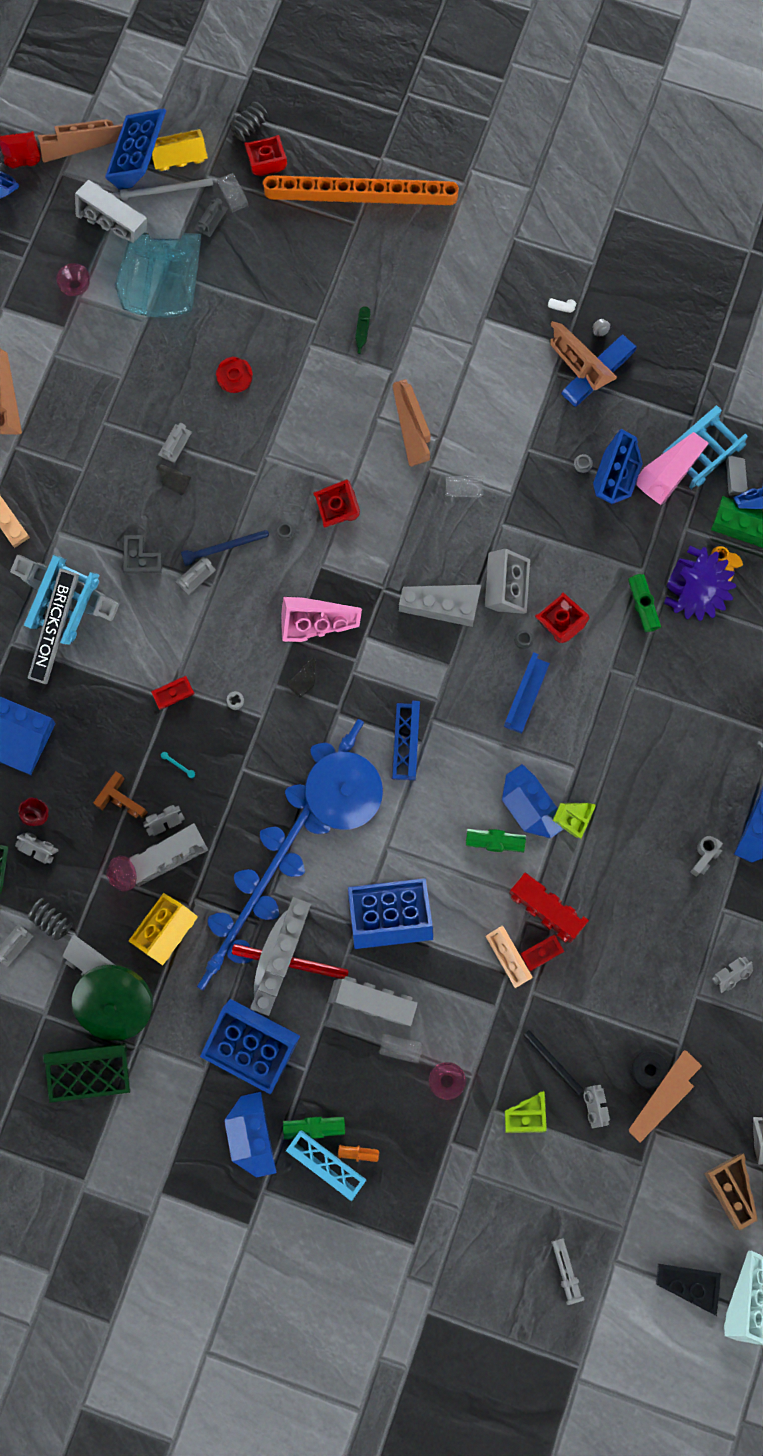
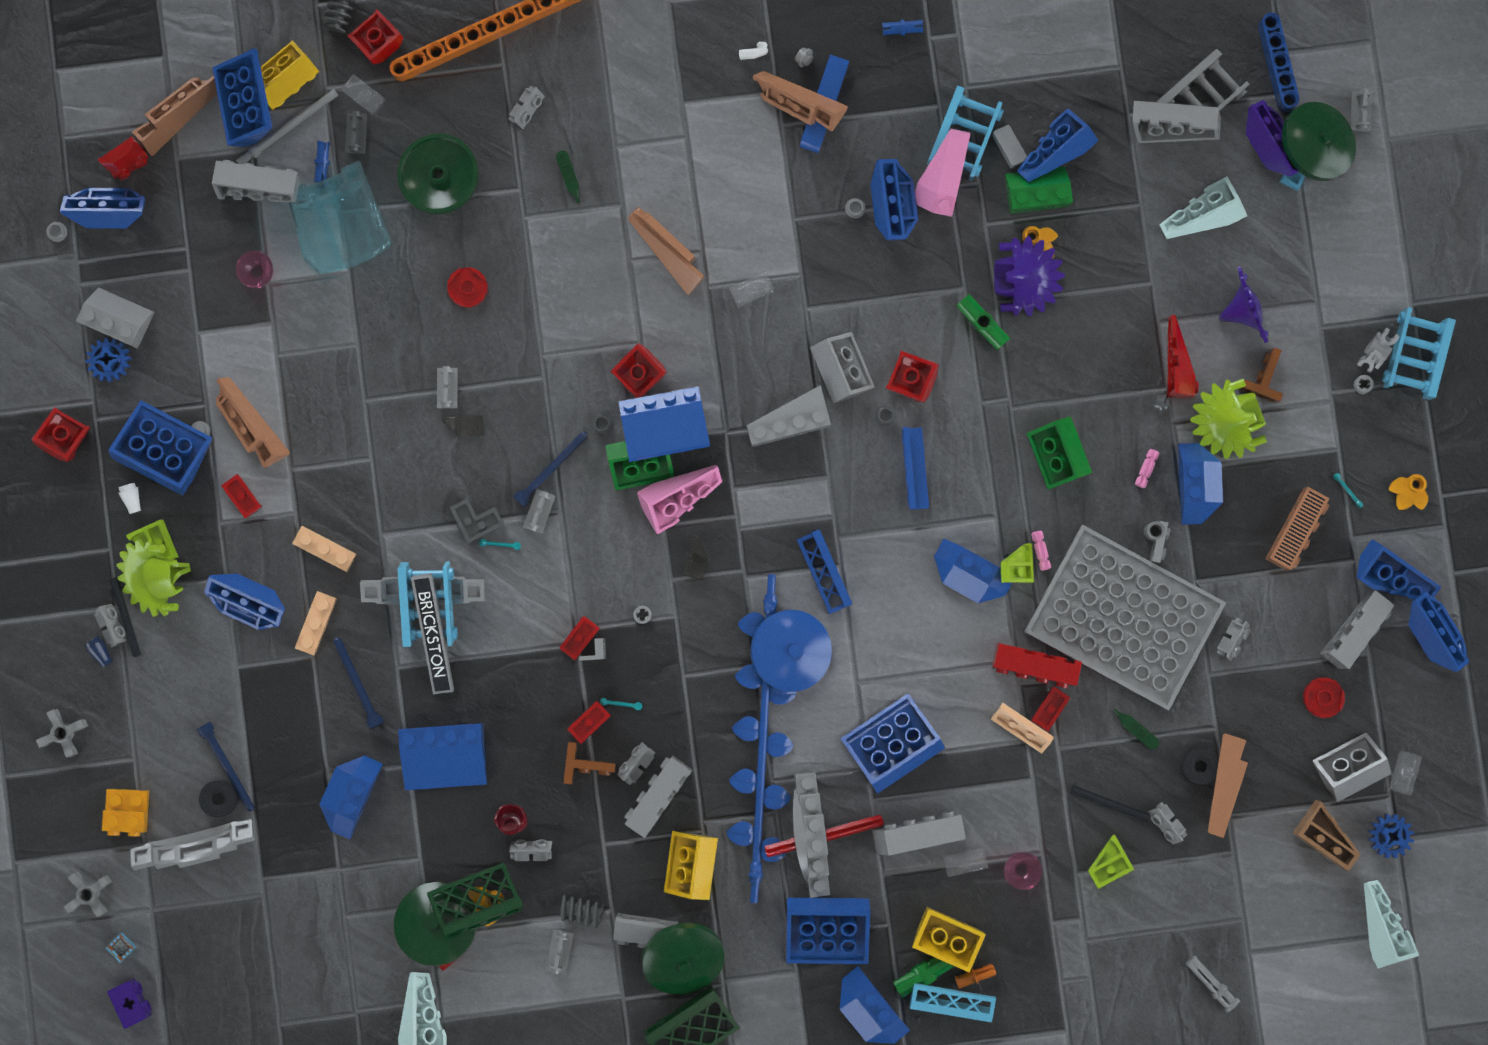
camera: 30 degrees left, 10 degrees up
clear pink piece [106,855,137,891] -> none
green piece [466,829,526,853] -> none
black wing [656,1263,721,1316] -> none
none -> blue pin [314,141,330,184]
none -> dark green dish [397,134,479,215]
none -> teal hinge [478,539,521,550]
none -> light grey hinge [508,86,545,129]
none -> red plate [567,701,611,744]
none -> light grey panel [579,638,606,661]
none -> green slope [605,441,675,491]
none -> blue slope [619,386,710,462]
none -> blue pin [882,19,923,36]
none -> yellow slope [912,907,986,973]
none -> light grey plate [1024,525,1226,710]
none -> green slope [1027,416,1092,490]
none -> bright pink axle [1031,531,1051,571]
none -> dark green piece [1113,709,1159,749]
none -> bright pink axle [1135,449,1159,488]

